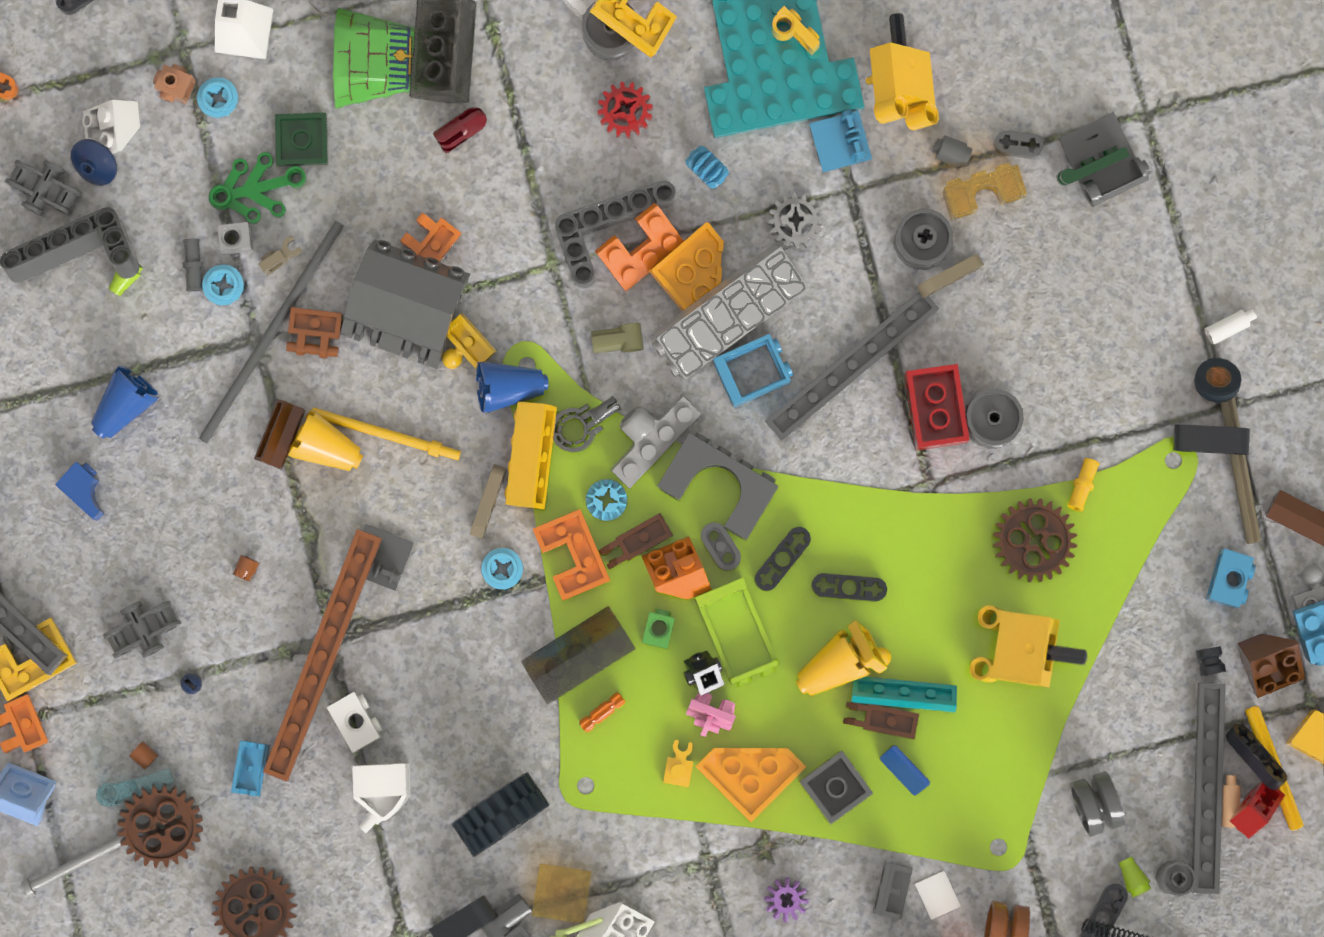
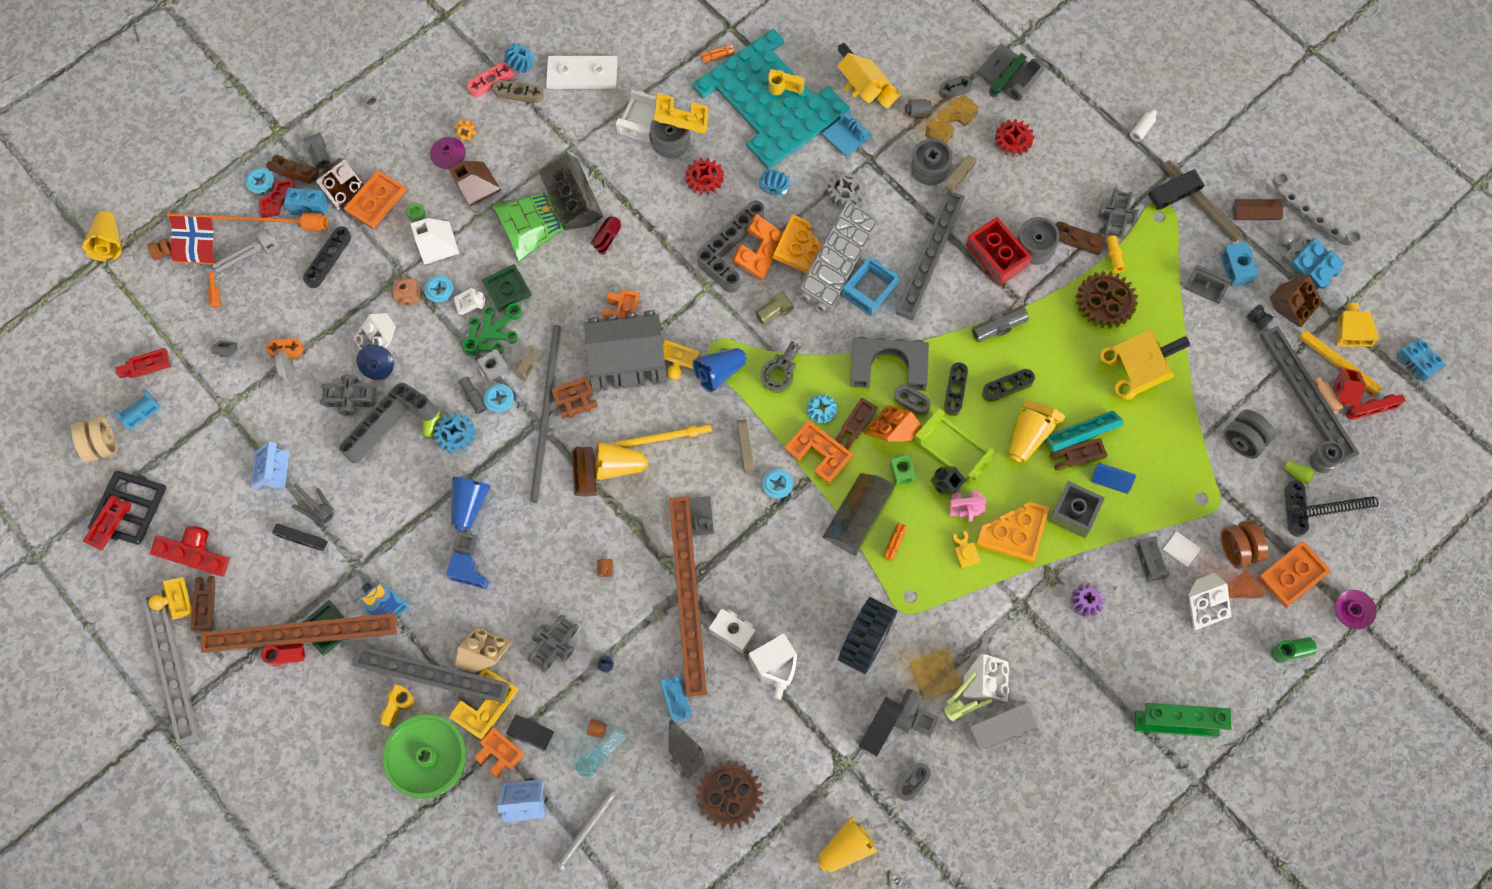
camera: 25 degrees left, 15 degrees down
reddish brown gear [117,783,203,868] -> none
yellow brick [505,402,557,509] -> none
light grey plate [610,395,701,488] -> none
black wheel [1194,358,1242,403] -> none
black beam [1226,724,1287,790] -> none
none -> dark azure gear [433,412,476,454]
none -> dark grey plate [453,532,478,556]
none -> white bracket [454,288,486,315]
none -> tan slope [455,627,512,673]
none -> black slope [506,715,554,751]
none -> clear smoke slope [668,719,706,780]
none -> dark grey piece [971,306,1029,343]
none -> red gear [995,119,1034,157]
none -> reddish brown hinge [1056,221,1106,255]
none -> dark grey axle [1098,188,1139,239]
none -> dark grey hinge [1185,265,1232,304]
none -> red plate [1346,394,1406,420]

